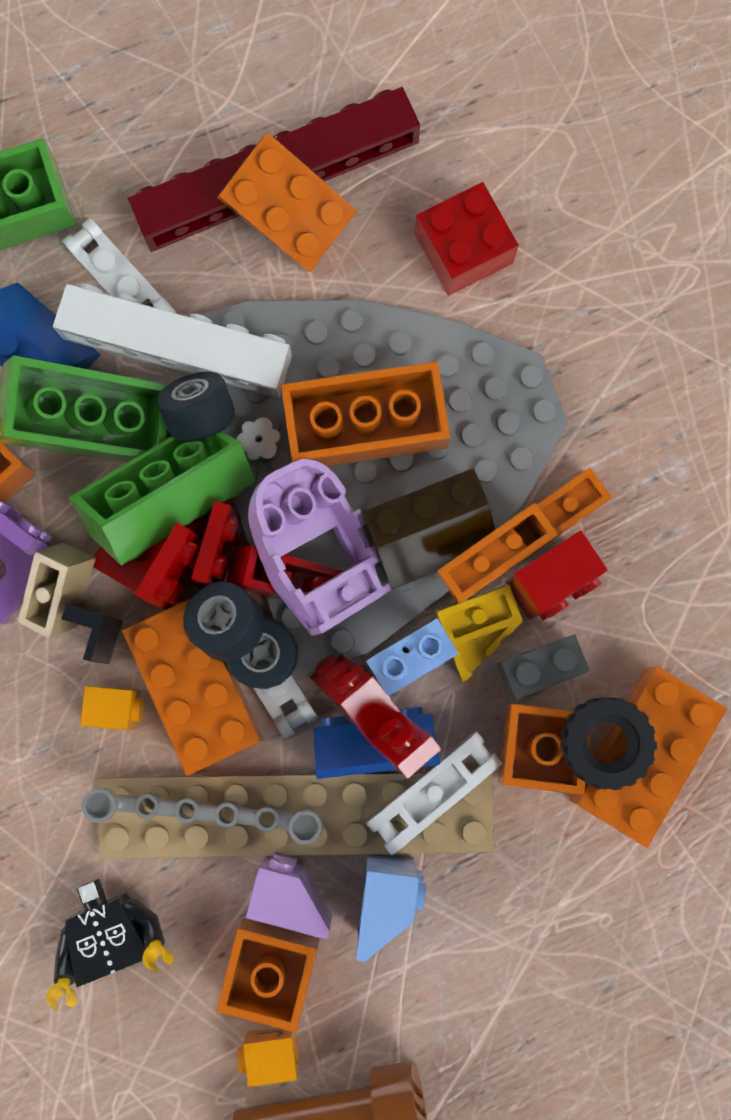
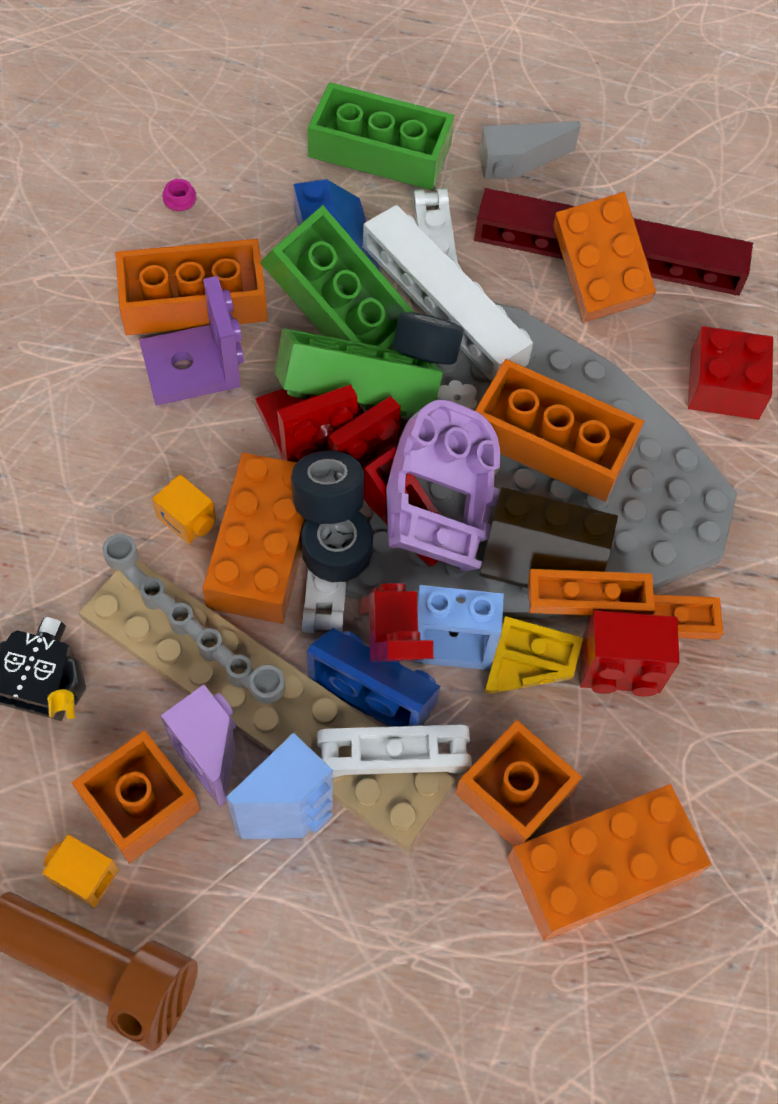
camera: 30 degrees right, 20 degrees down
tan brick [18,543,96,639] -> none
black panel [61,604,123,664] -> none
dark grey brick [496,634,590,700] -> none
black tyre [560,697,657,790] -> none
none -> light grey slope [480,121,581,179]

